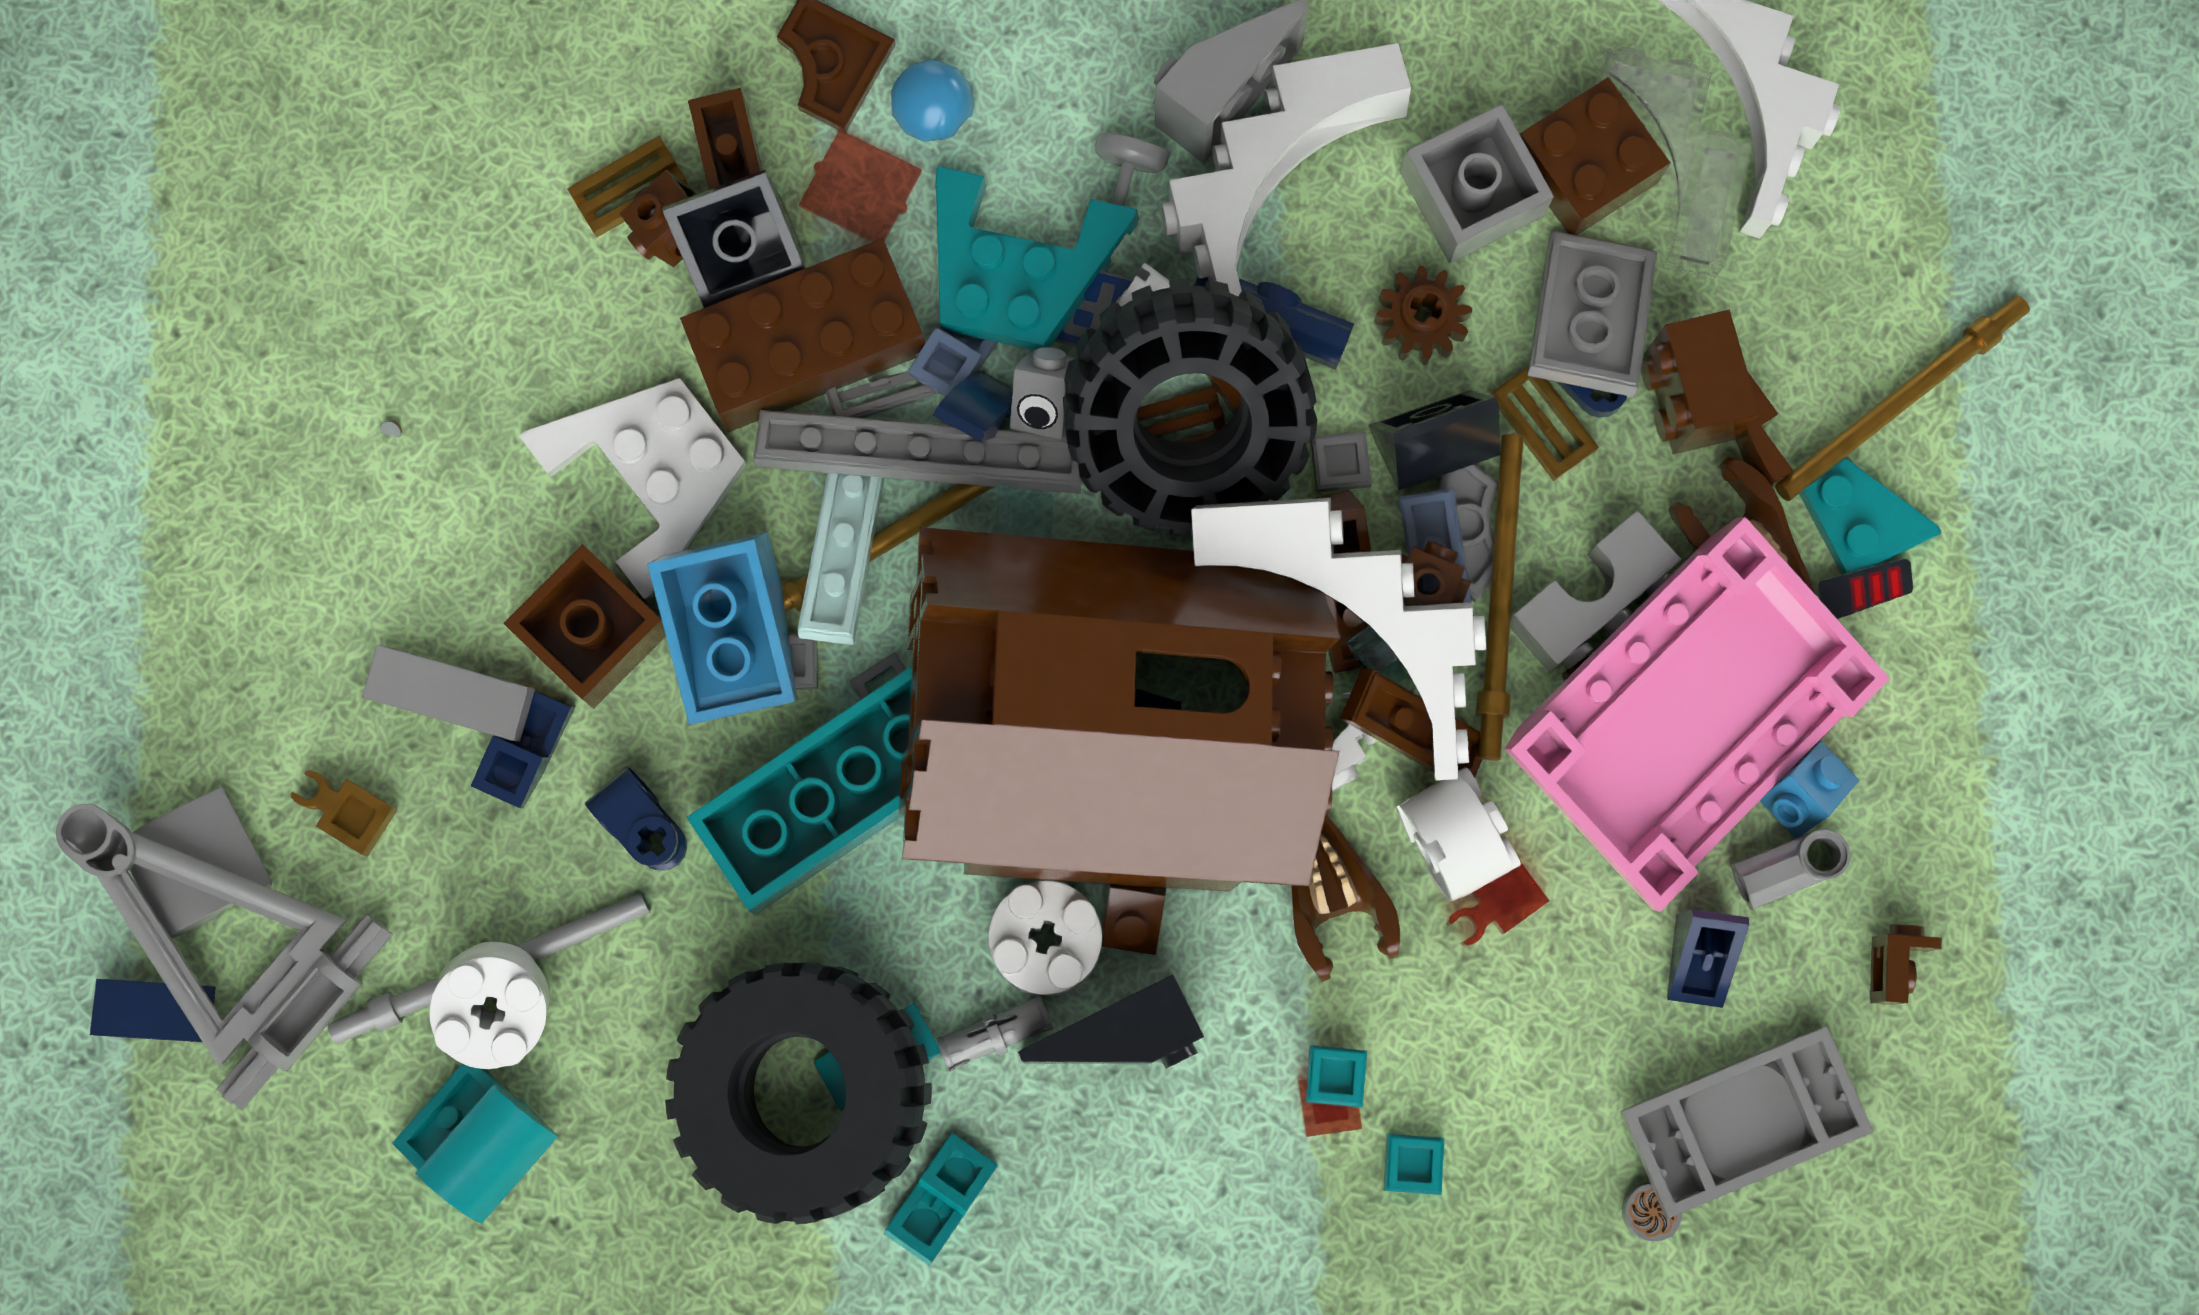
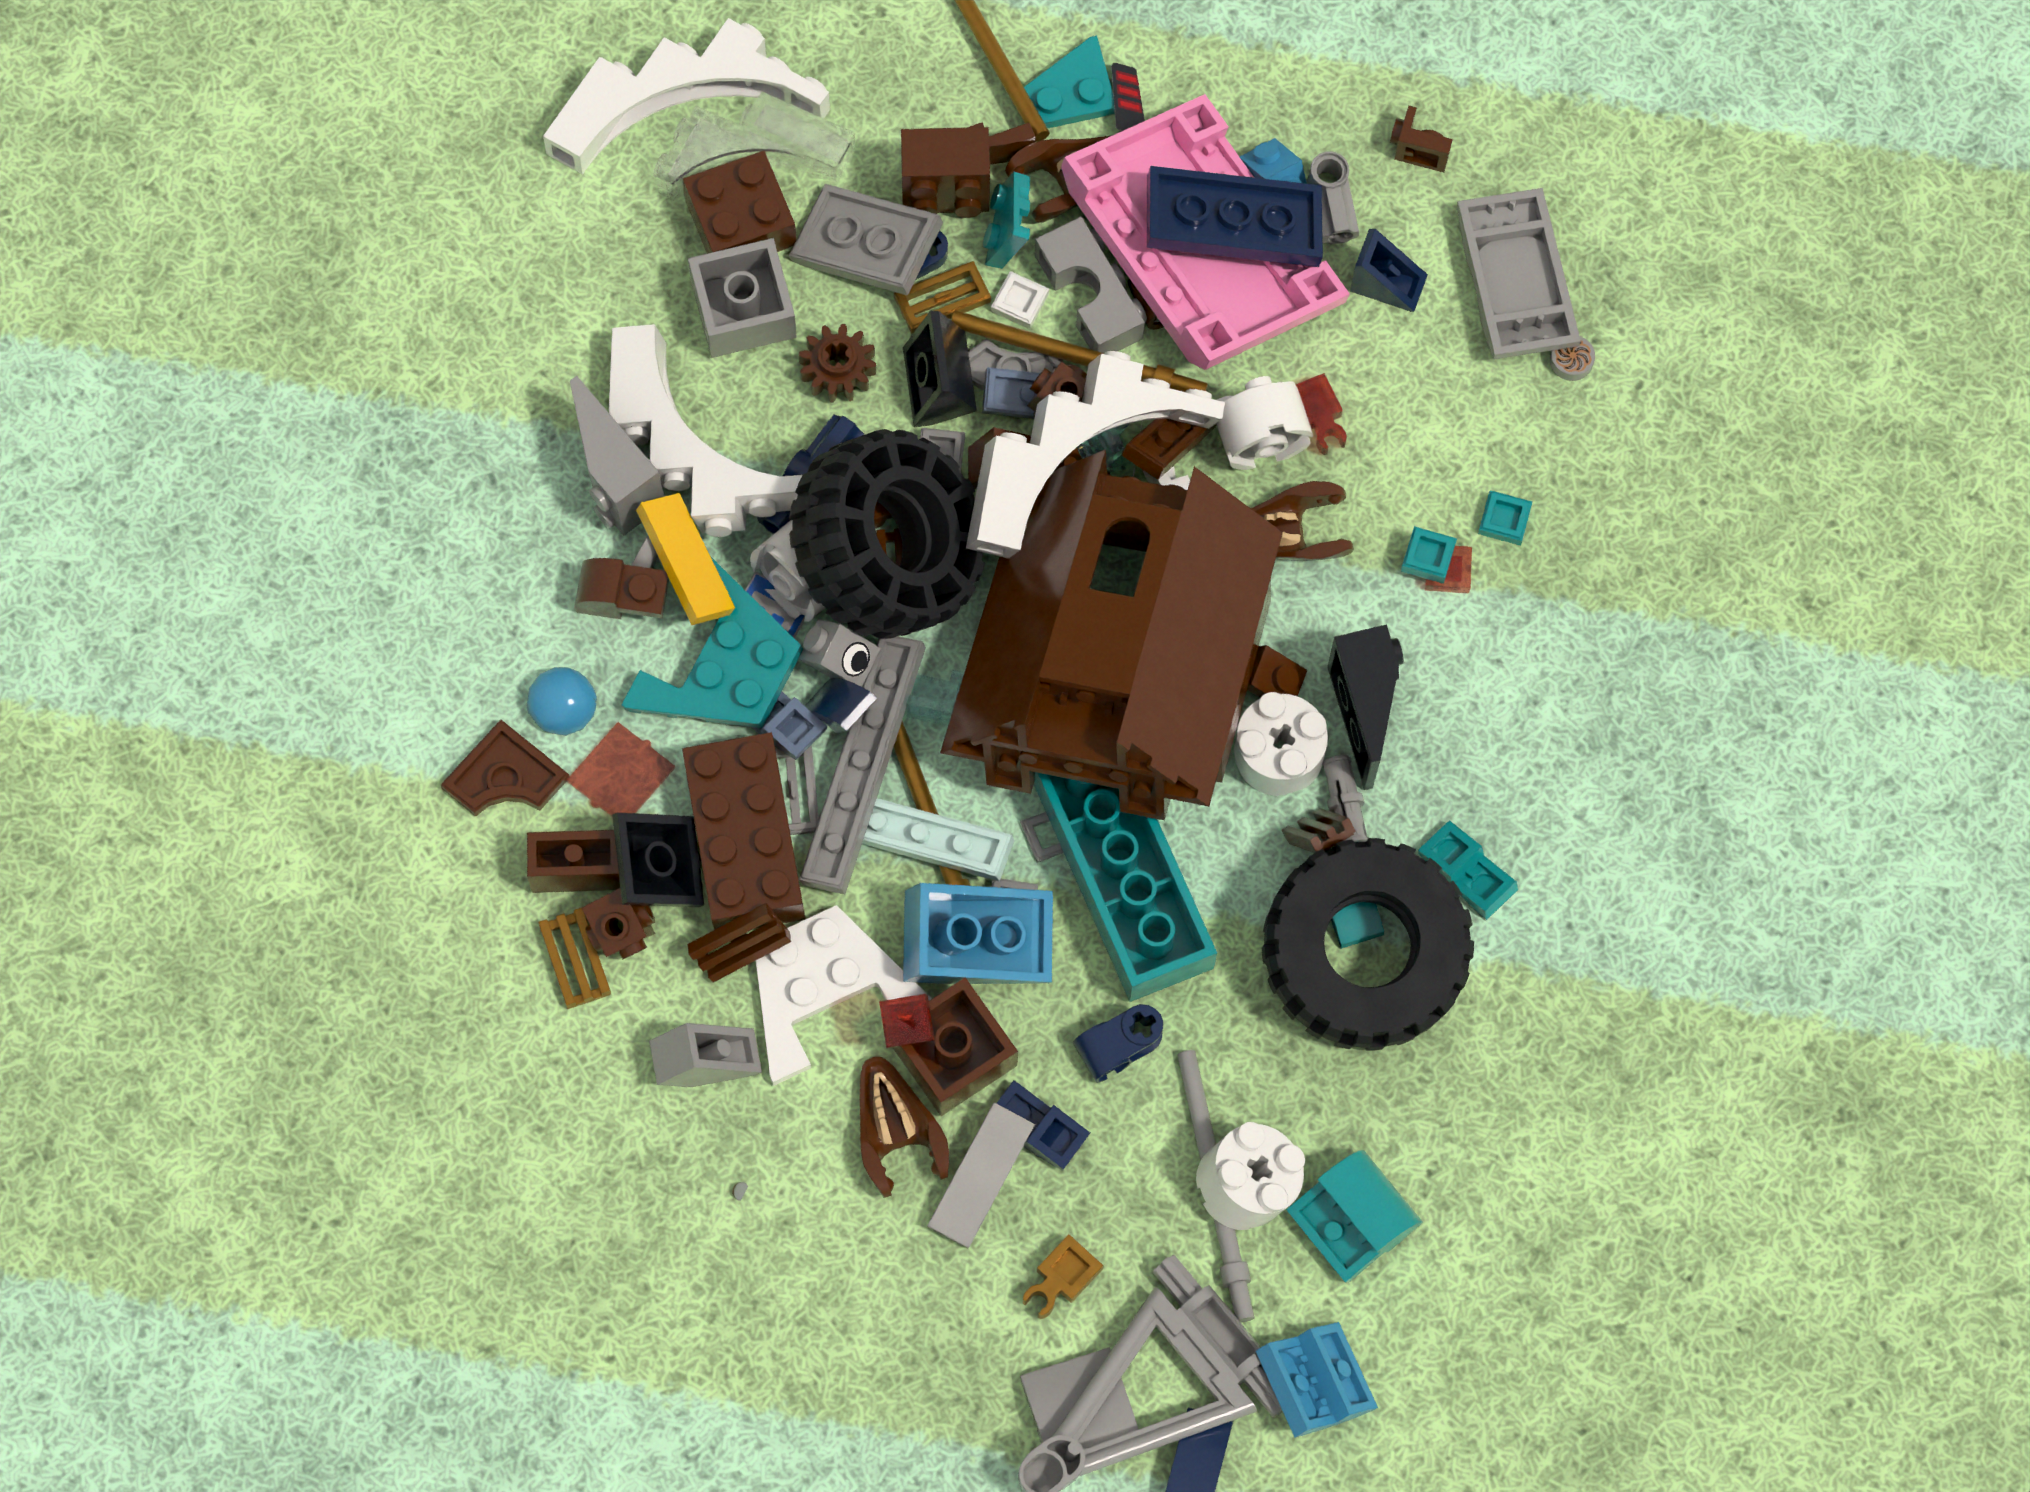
camera: 80 degrees left, 10 degrees down
none -> reddish brown brick [575,558,669,619]
none -> yellow tile [636,493,735,625]
none -> light grey slope [649,1023,762,1087]
none -> reddish brown tile [687,903,791,983]
none -> reddish brown animal [860,1057,949,1198]
none -> clear red tile [879,994,935,1048]
none -> teal wing [983,171,1030,269]
none -> white tile [991,271,1049,329]
none -> dark blue plate [1147,166,1323,267]
none -> dark azure slope [1256,1322,1378,1438]
none -> tile [1282,808,1356,853]

